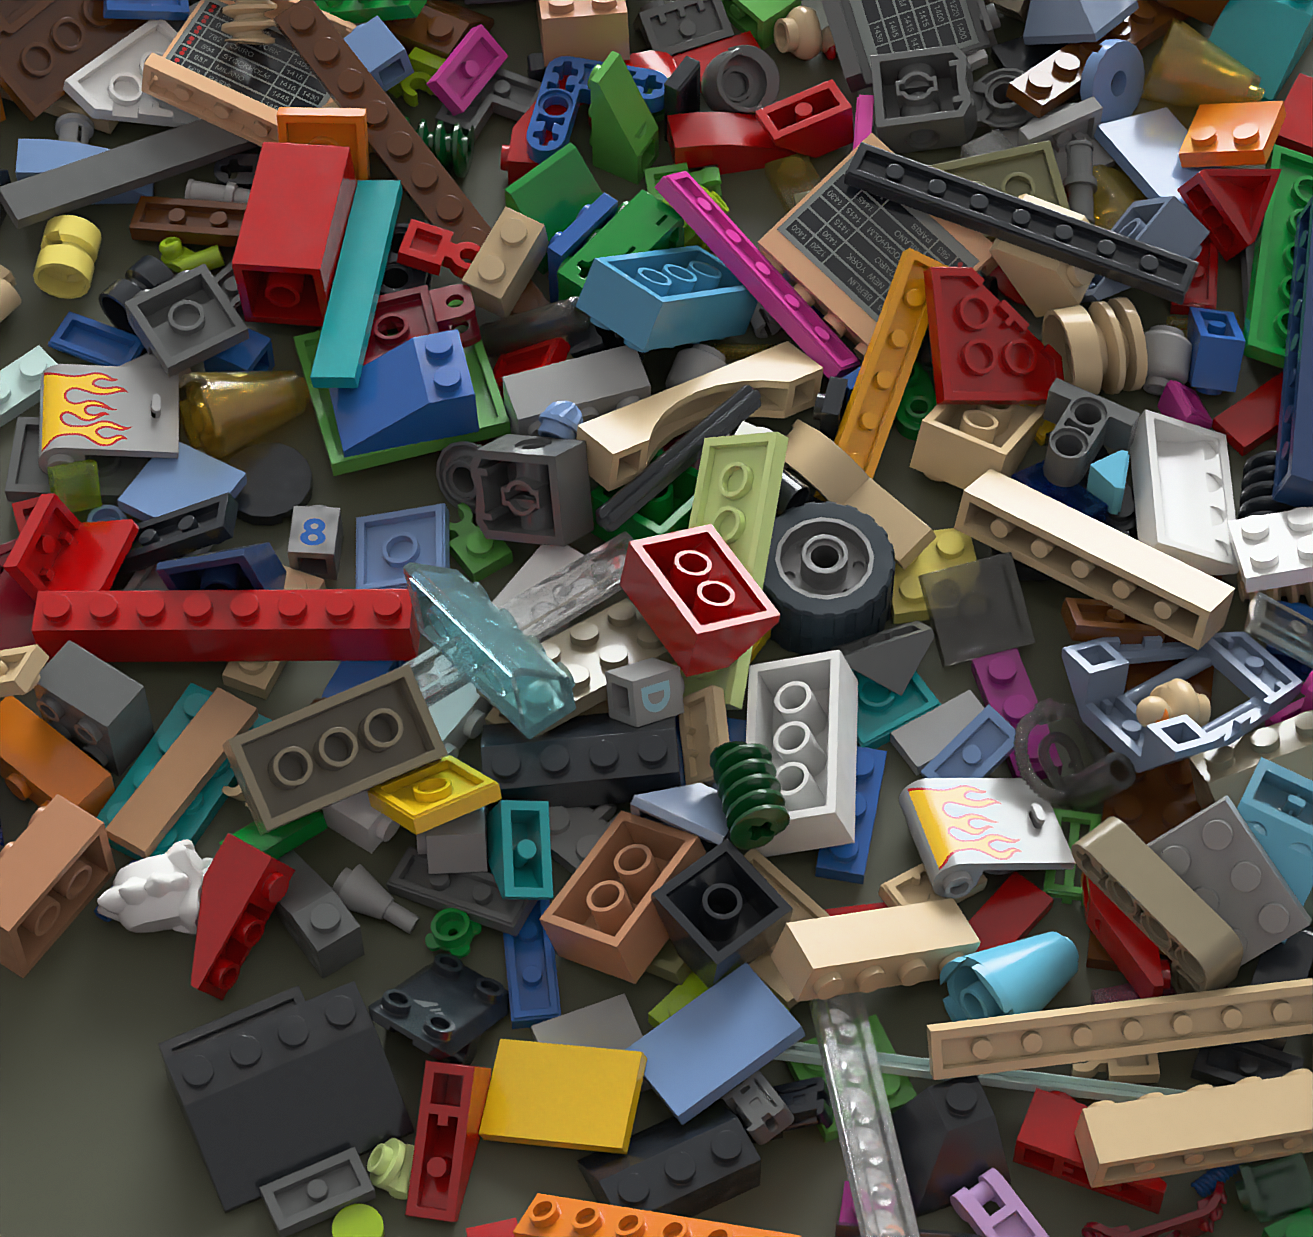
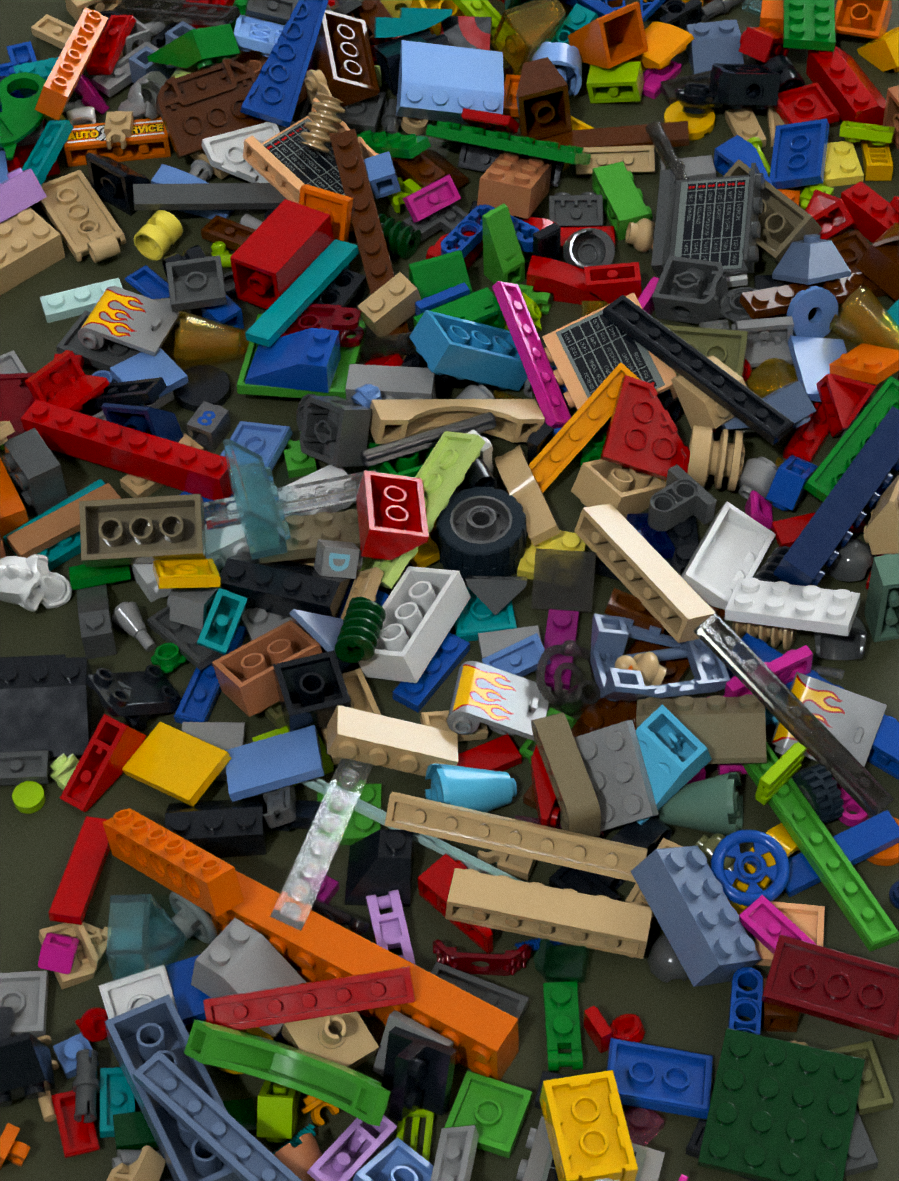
camera: 25 degrees right, 5 degrees down
clear neon green tile [47,459,102,512] -> none
red slope [190,833,295,1000] -> none
red plate [397,219,481,279] -> none
dark grey pin [1063,140,1098,225] -> none
medium azure slope [1086,450,1130,515] -> none

